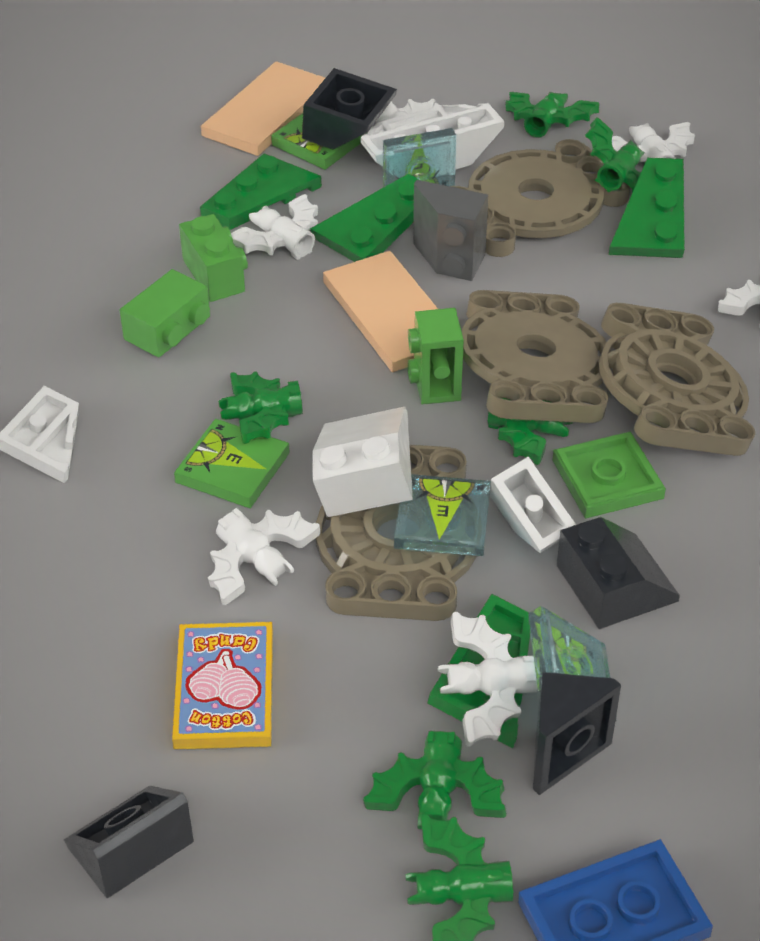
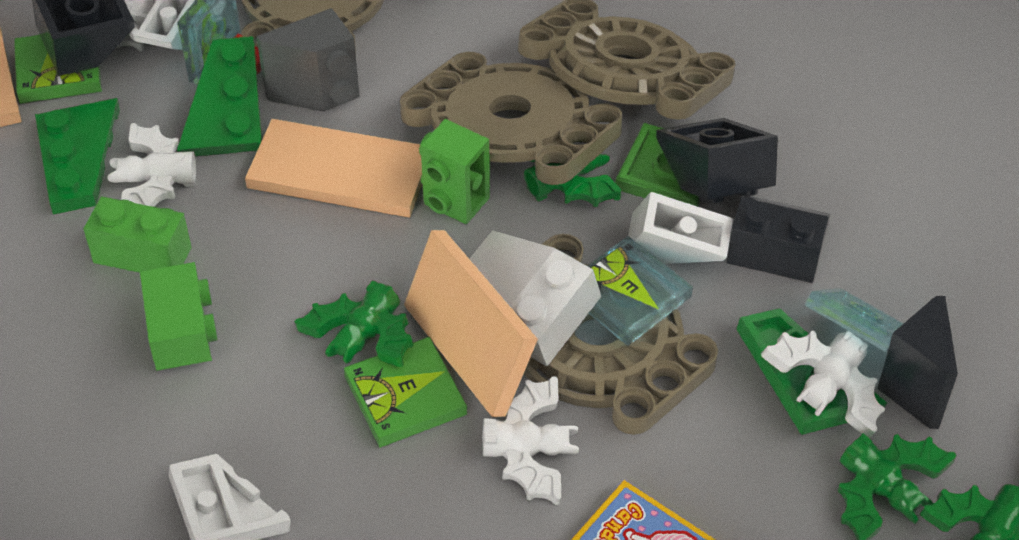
camera: 50 degrees left, 5 degrees up
none -> light nougat tile [404,230,538,417]
none -> black slope [656,118,778,203]

